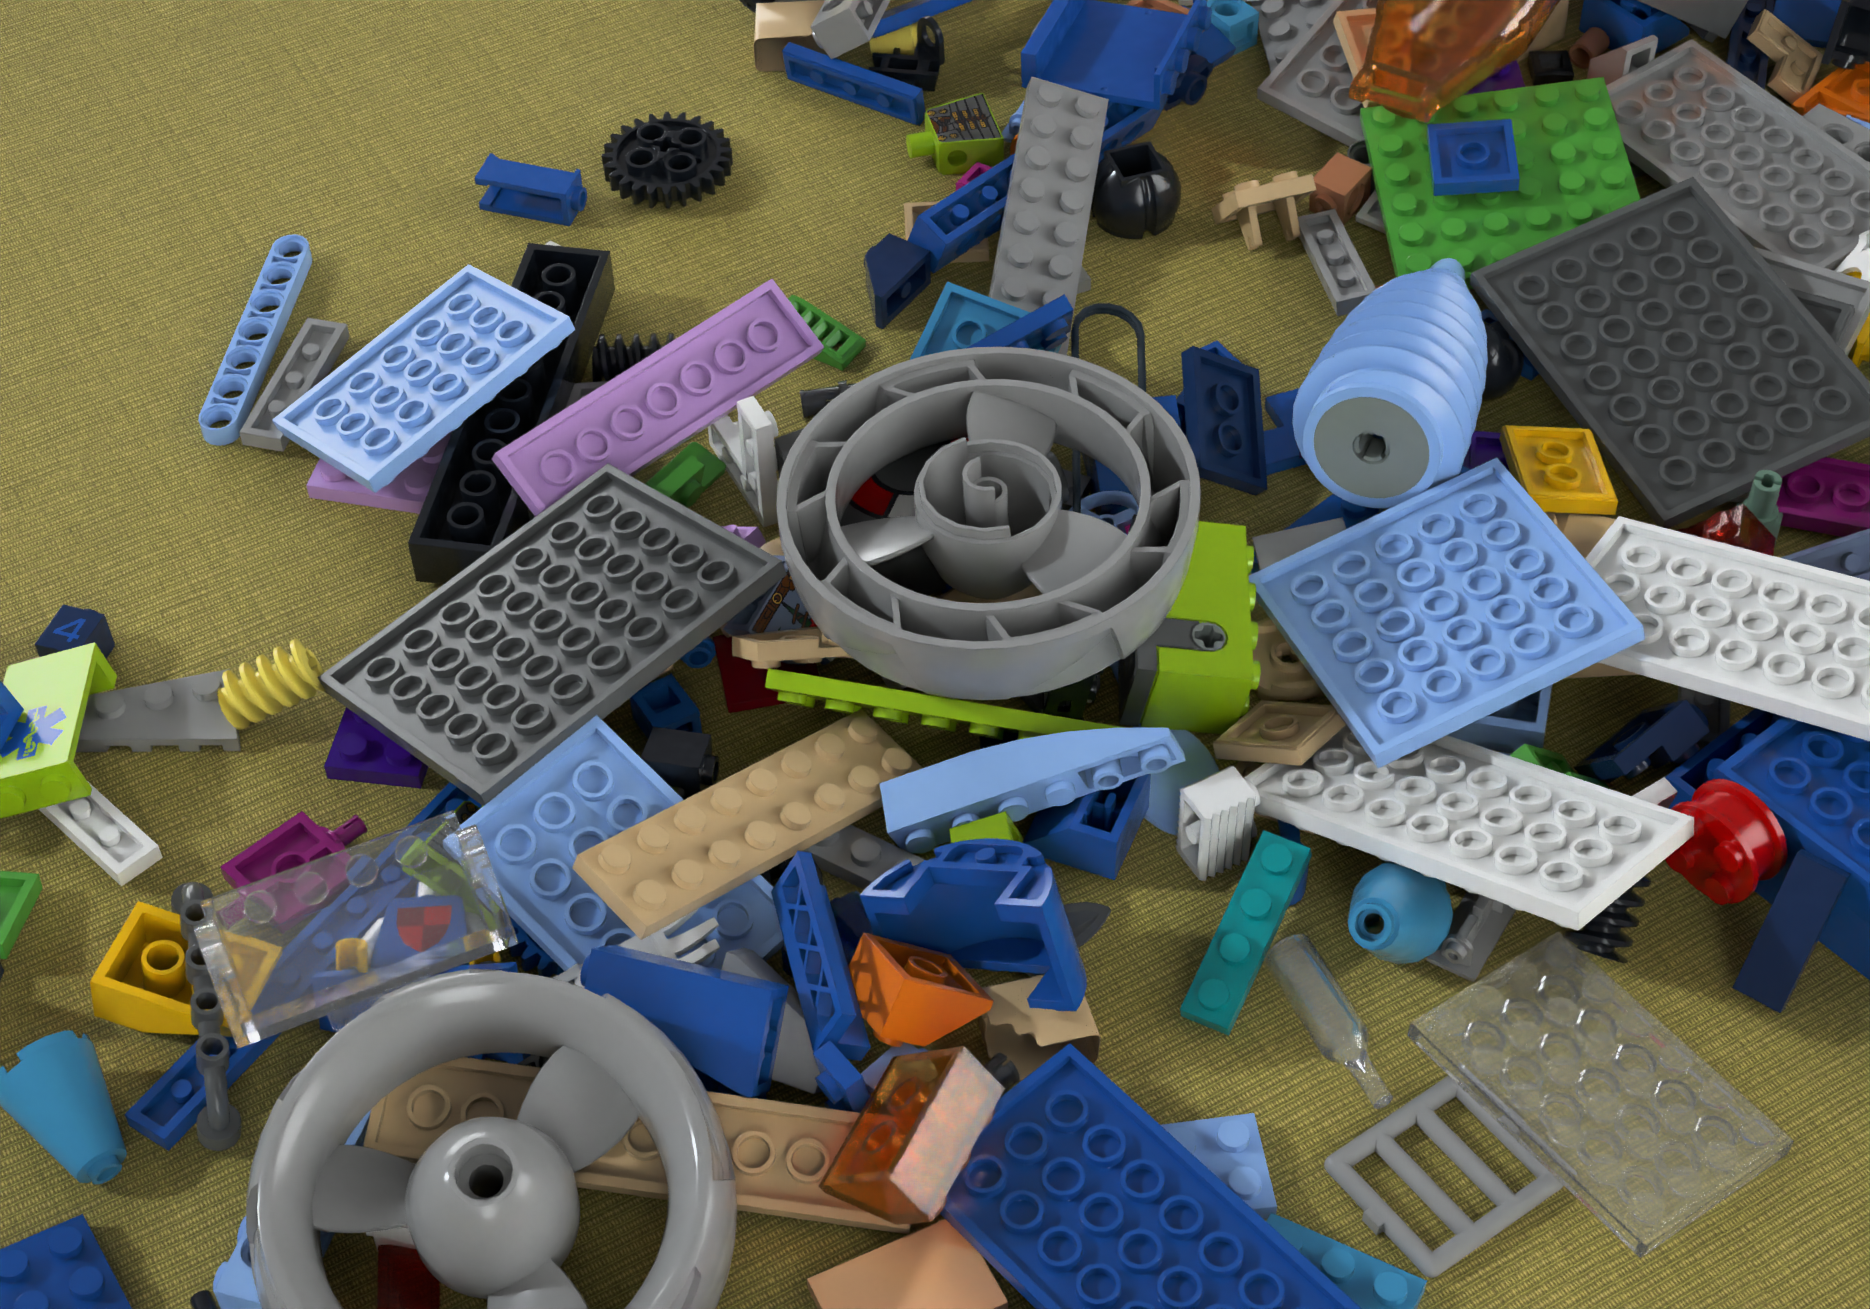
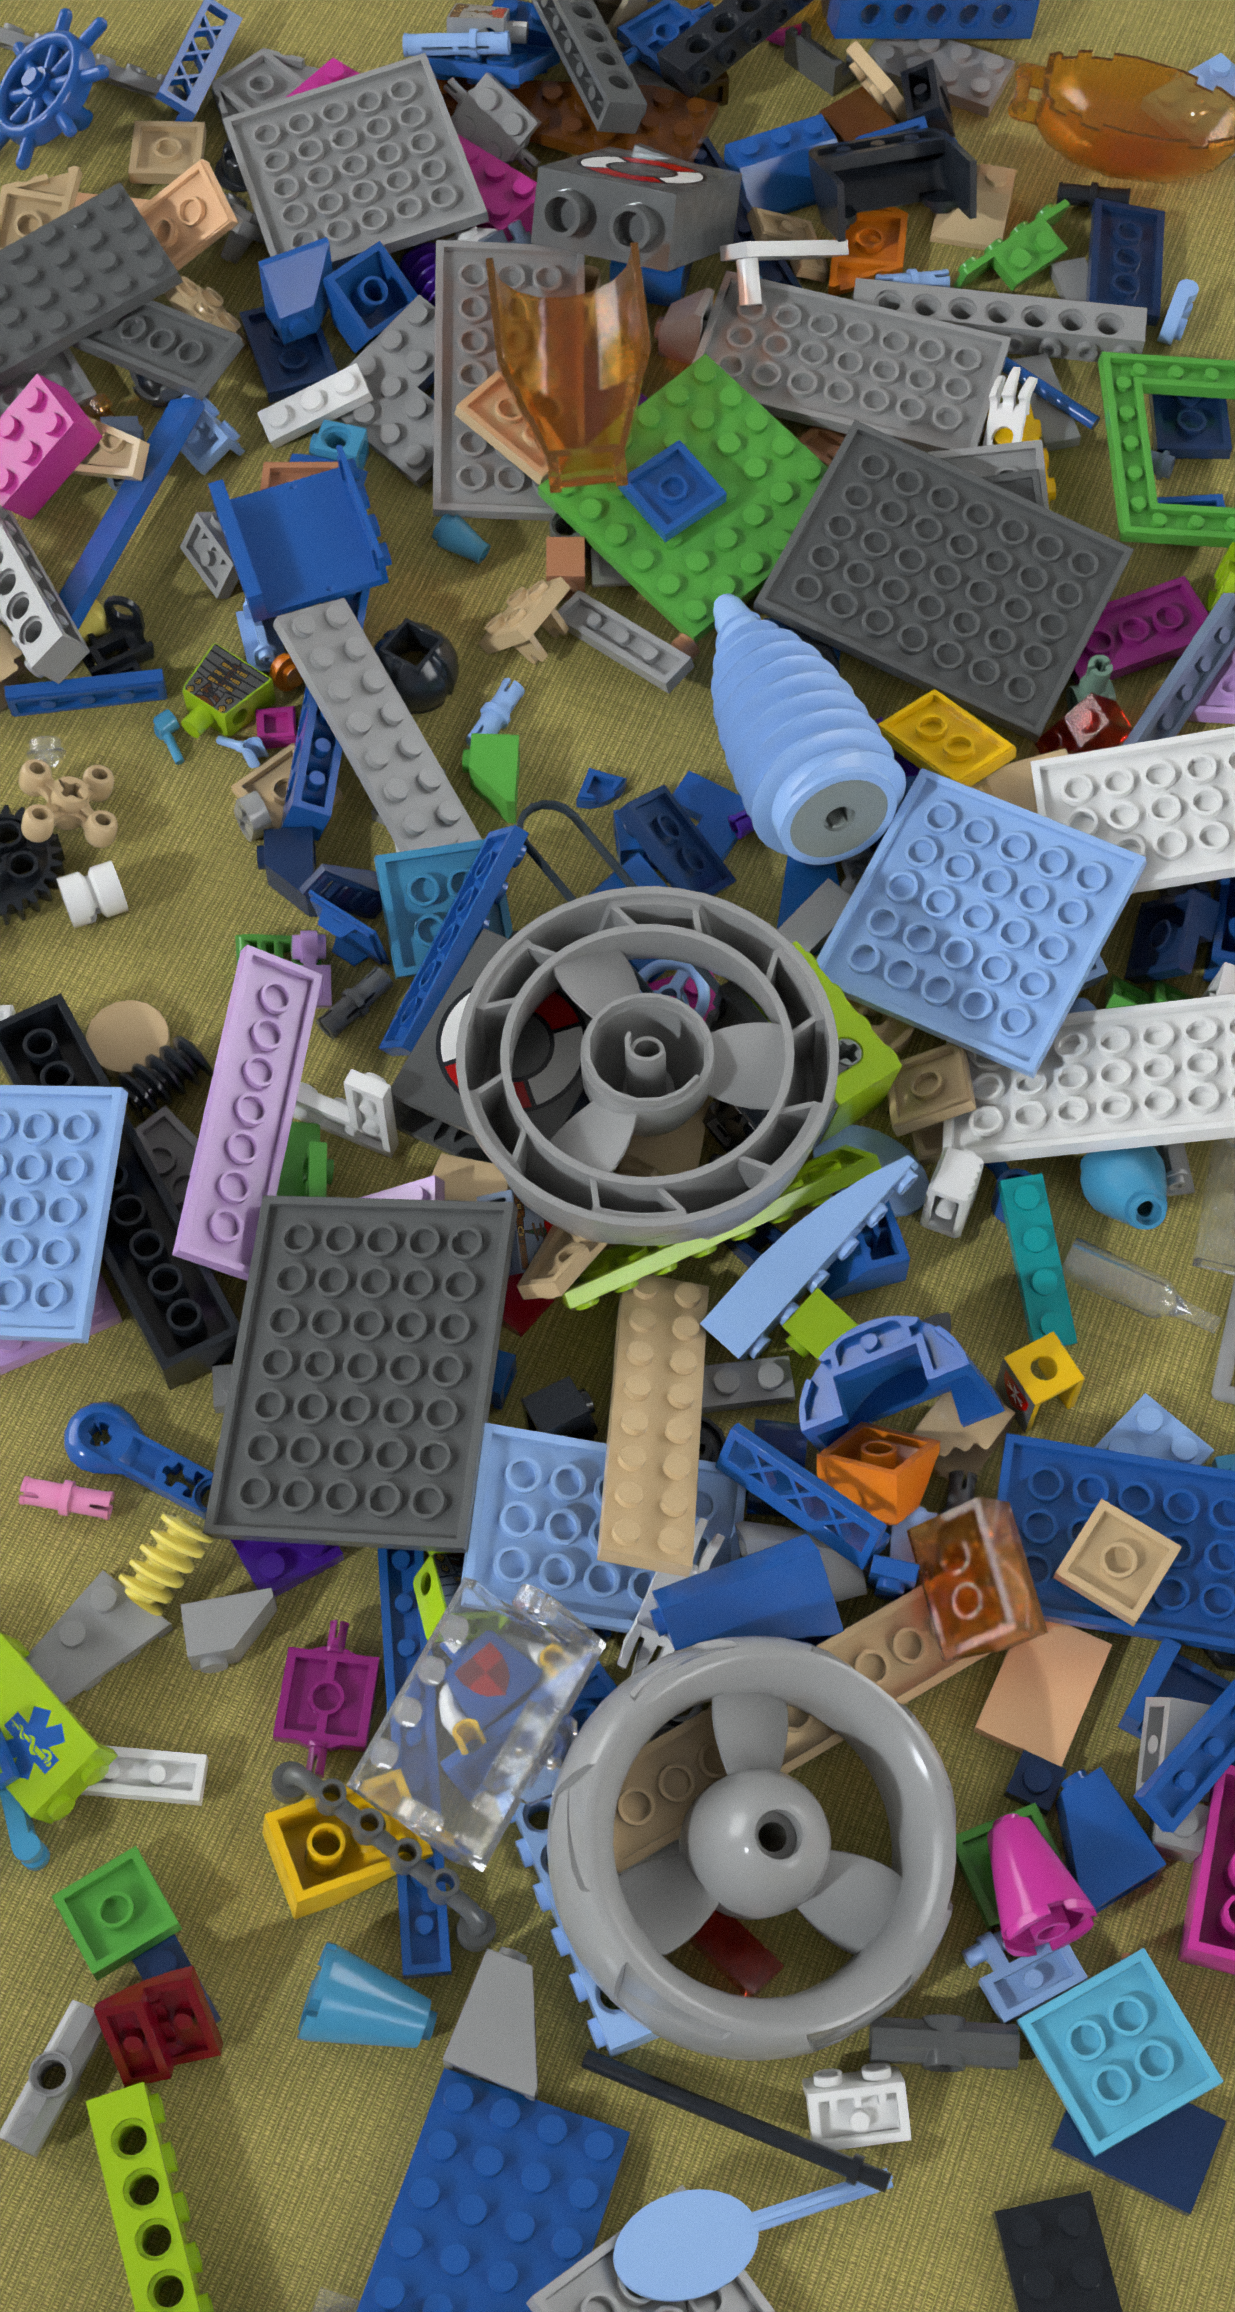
camera: 40 degrees left, 15 degrees up
none -> tan gear [18,759,118,848]
none -> bright pink pin [19,1476,115,1520]
none -> clear plate [26,736,66,767]
none -> white wheel [56,860,129,929]
none -> blue beam [64,1402,213,1519]
none -> tan tile [86,1000,171,1078]
none -> dark azure hand [153,709,185,765]
none -> light grey slope [180,1588,278,1673]
none -> light blue hand [216,735,269,768]
none -> light grey beam [234,791,271,842]
none -> lavender plate [292,930,332,1008]
none -> dark blue slope [299,864,383,919]
none -> blue piece [308,890,390,967]
none -> dark azure cone [432,514,491,564]
none -> light grey slope [442,1947,538,2101]
none -> bright green slope [462,733,520,824]
none -> light blue pin [466,678,525,747]
none -> white piece [720,239,849,306]
none -> yellow piece [995,1331,1085,1432]
none -> tan plate [1053,1498,1182,1627]

